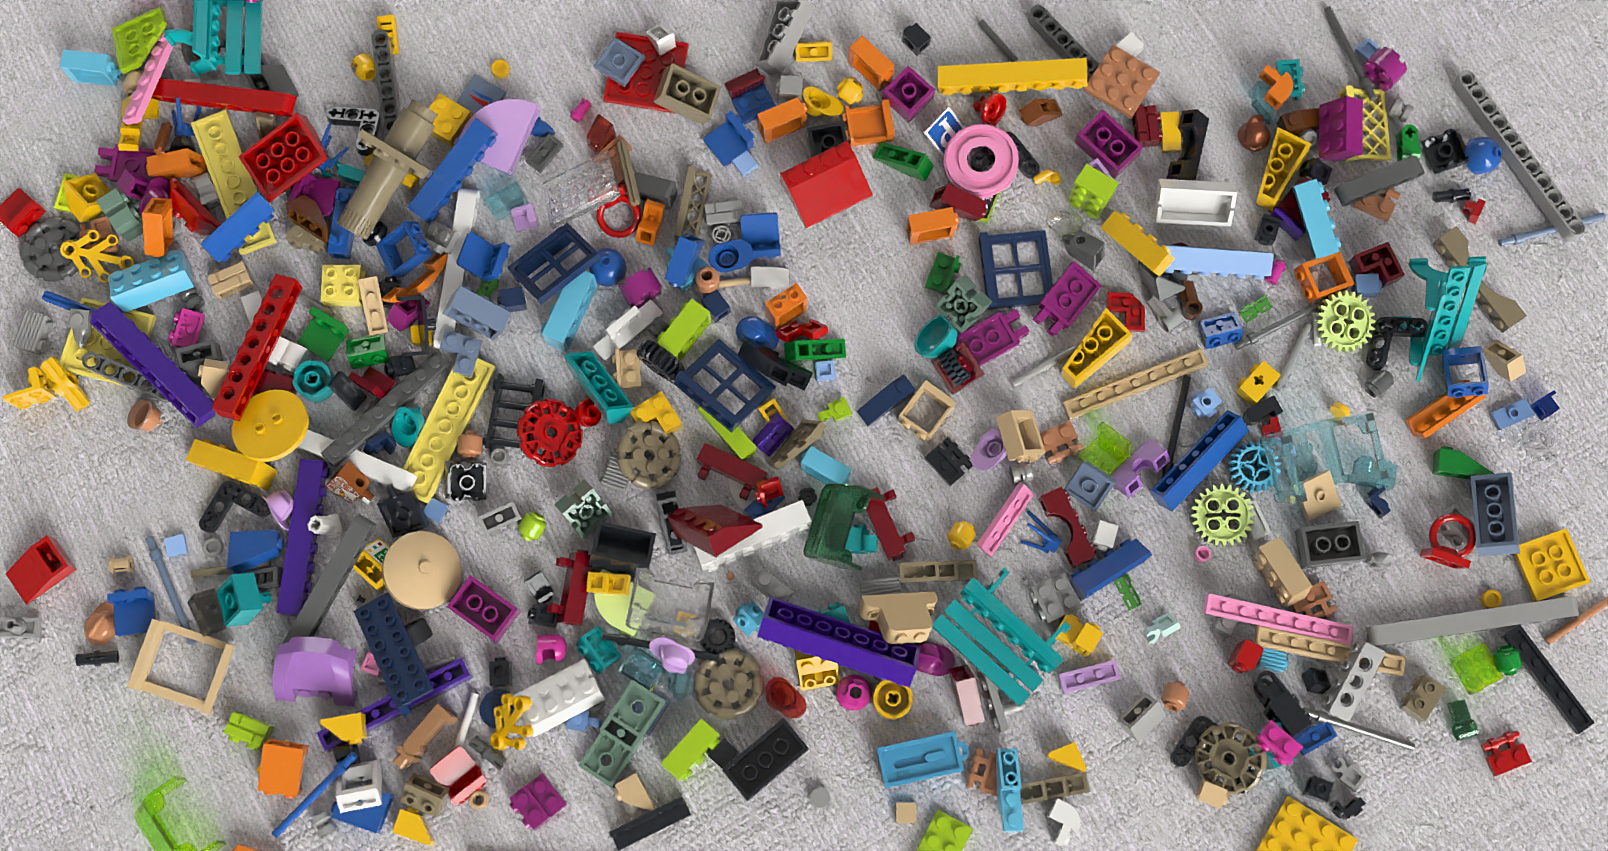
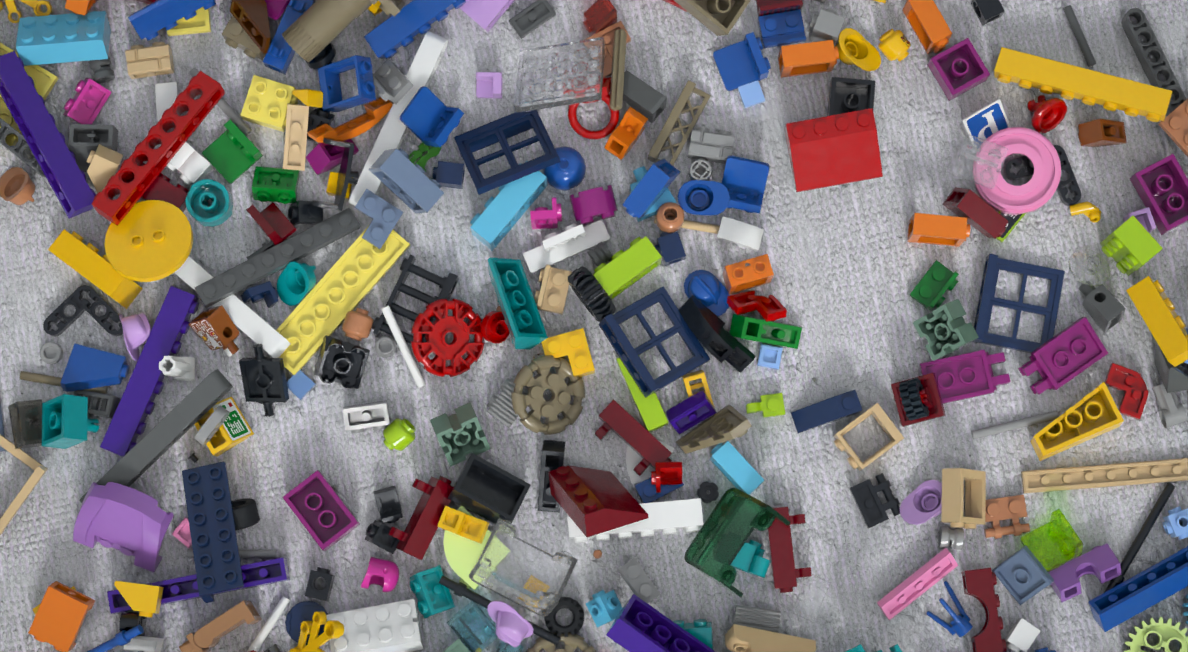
camera: 20 degrees right, 5 degrees up
light blue tile [164,534,189,558] -> none
lime brick [224,711,274,751] -> none
black tile [327,371,368,411] -> none
tan dish [382,531,462,610] -> none
clear light blue brick [484,181,529,222] -> none
orange panel [842,99,895,147] -> none
green slope [873,142,934,181] -> none
dark tan slope [899,560,978,583] -> none
teal cylinder [914,314,958,359] -> none
yellow head [947,521,976,550] -> none
none -> light grey beam [195,405,230,446]
none -> yellow slope [292,89,323,108]
none -> white bar [381,305,426,388]
none -> dark pink bracket [530,197,562,229]
none -> clear bracket [953,134,1008,189]

